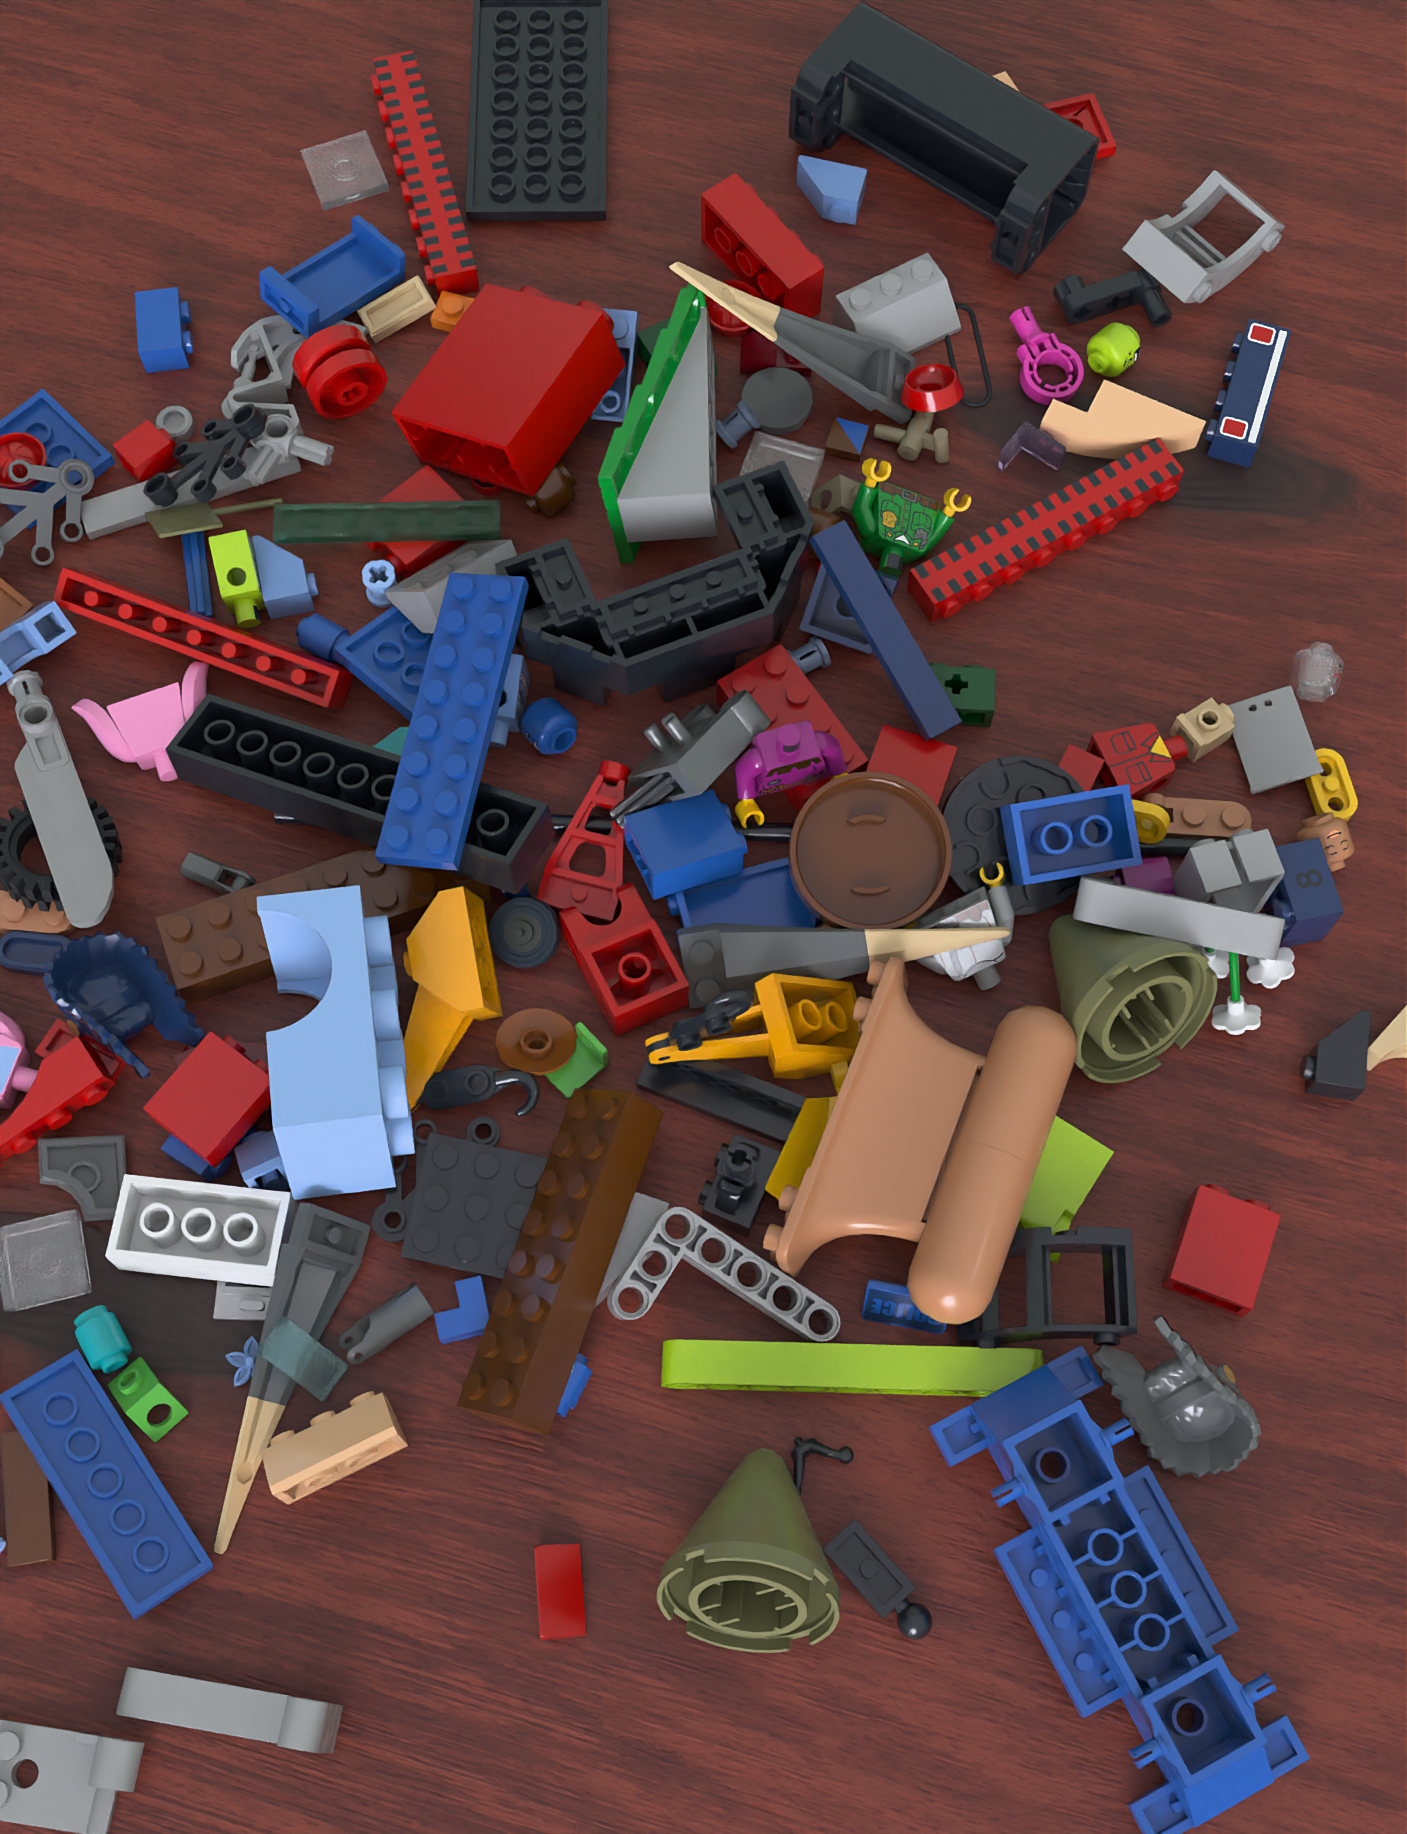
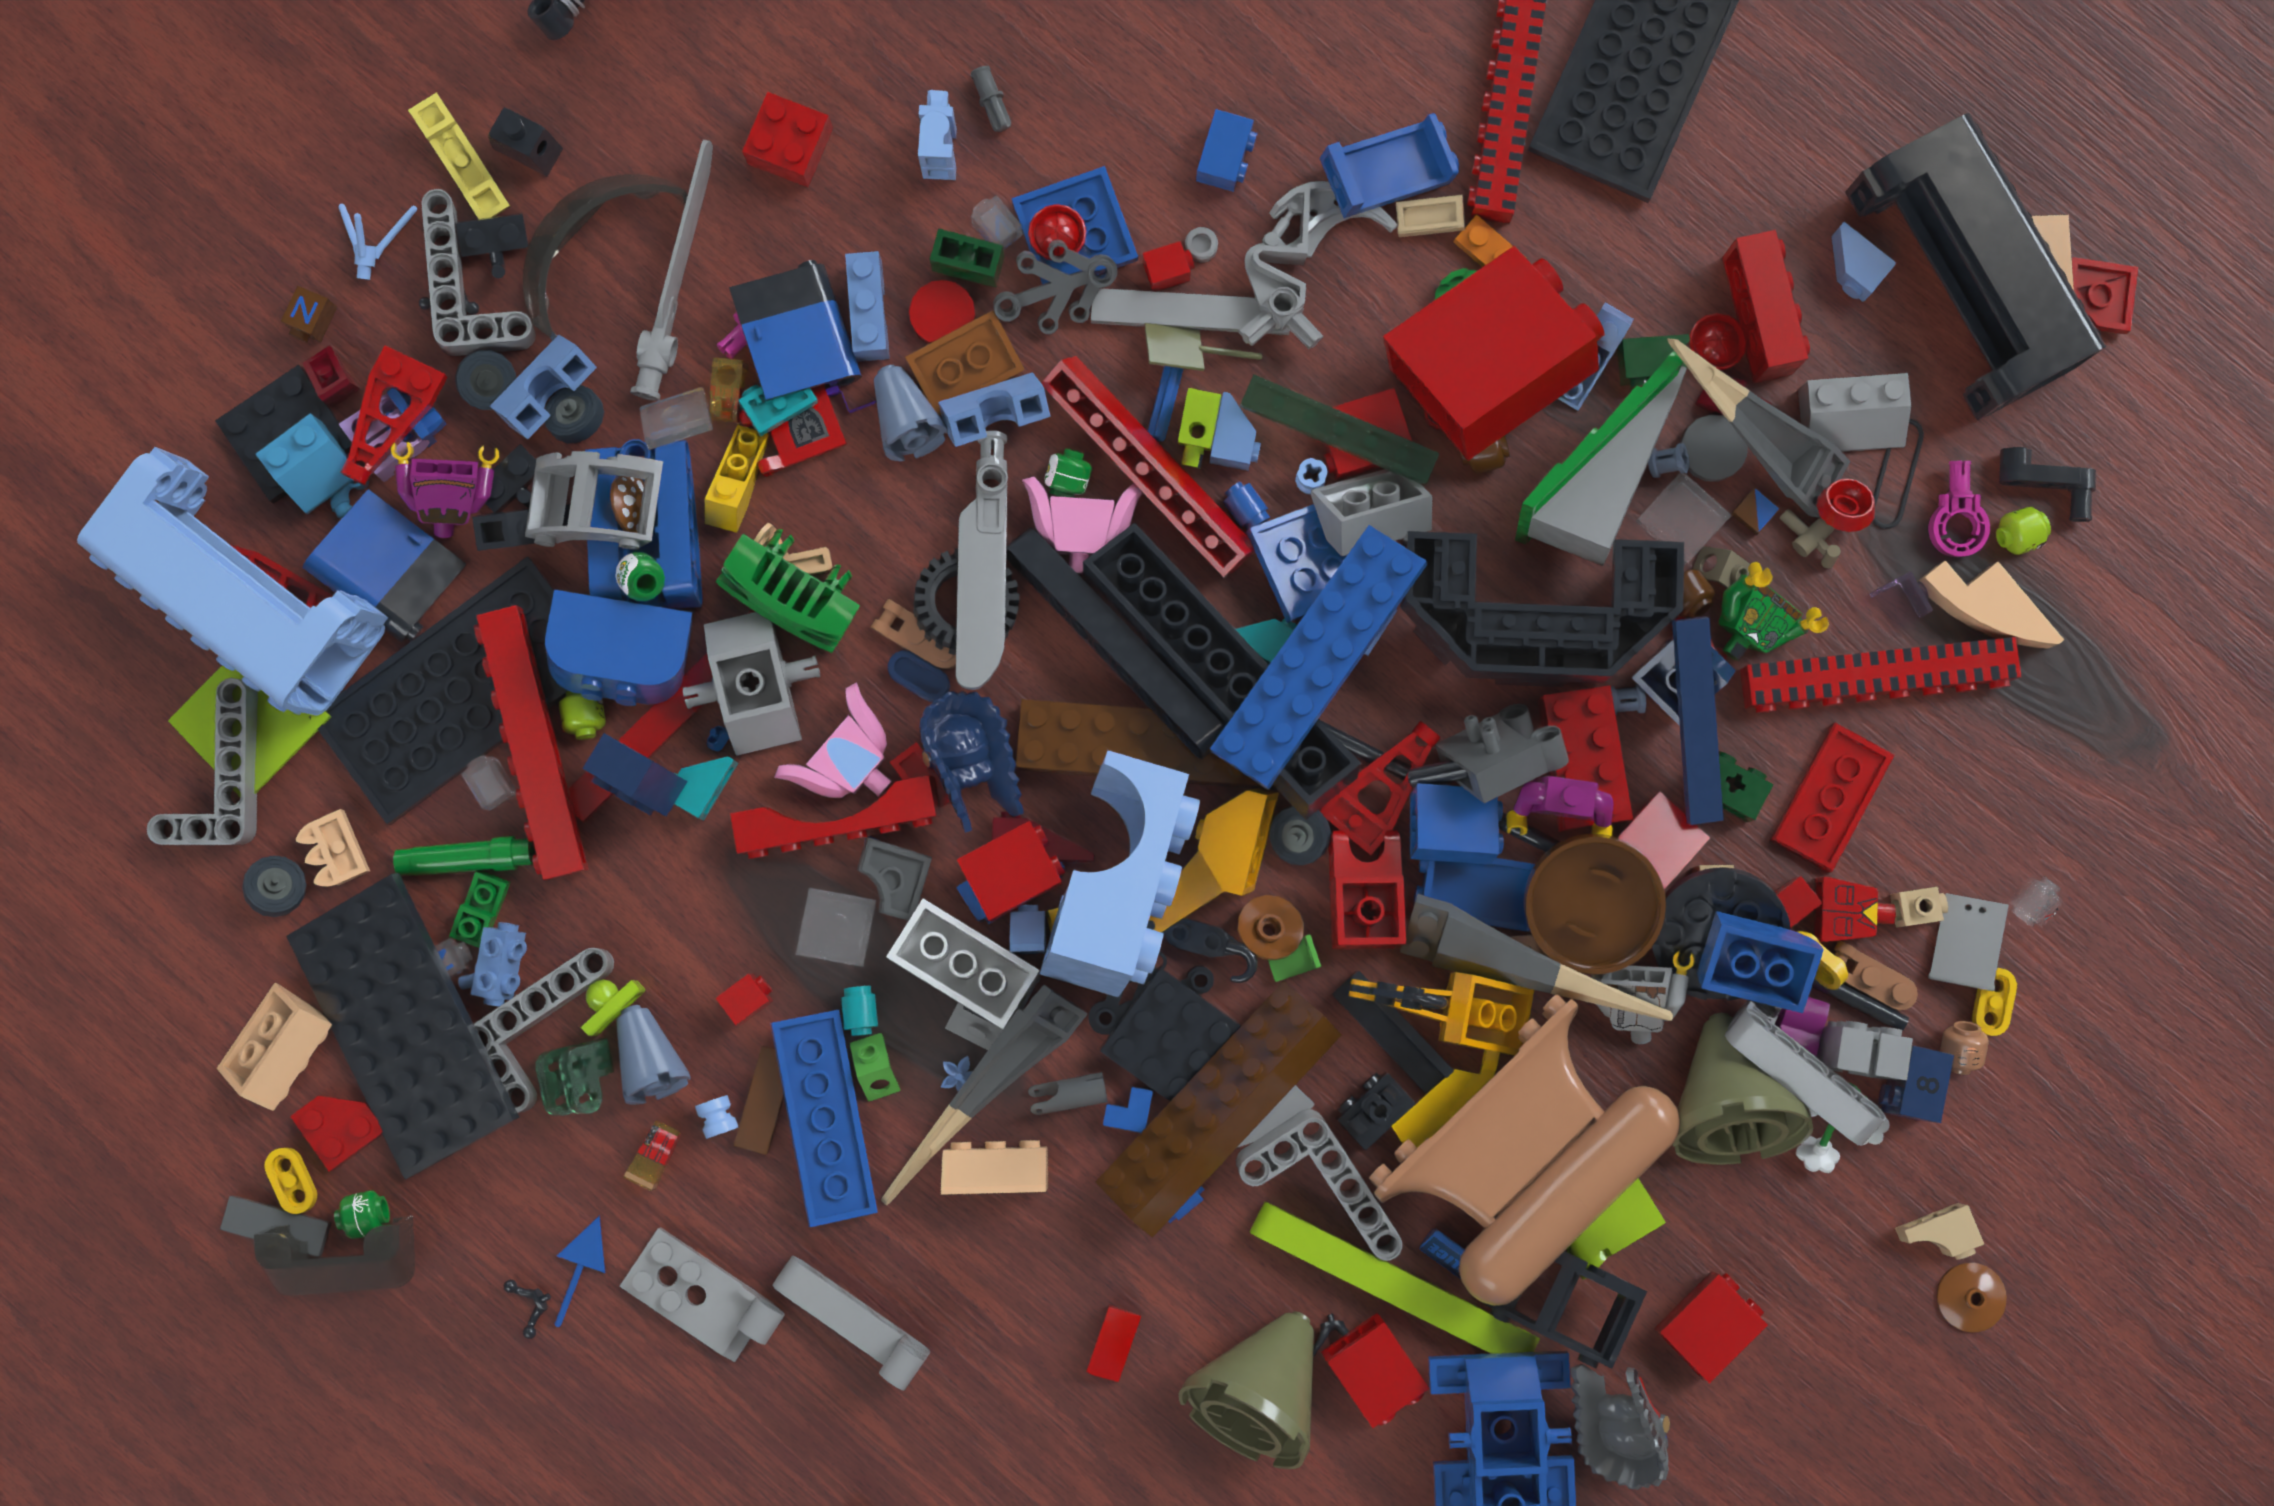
camera: 25 degrees right, 15 degrees up
black plant [143,404,267,507] -> none
dark grey bar [180,851,256,895] -> none
clear light blue tile [256,1316,349,1401] -> none
red wheel [292,324,388,420] -> none
clear tile [300,130,389,211] -> none
blue head [520,697,578,755] -> none
black plate [822,1519,932,1640] -> none
light grey window [1122,170,1286,303] -> none
dark blue brick [1204,318,1291,468] -> none
black slope [1300,1011,1370,1101] -> none
none -> black beam [1006,528,1225,759]
none -> green head [1044,448,1092,498]
none -> red brick [1321,1313,1430,1429]
none -> red tile [1770,722,1895,873]

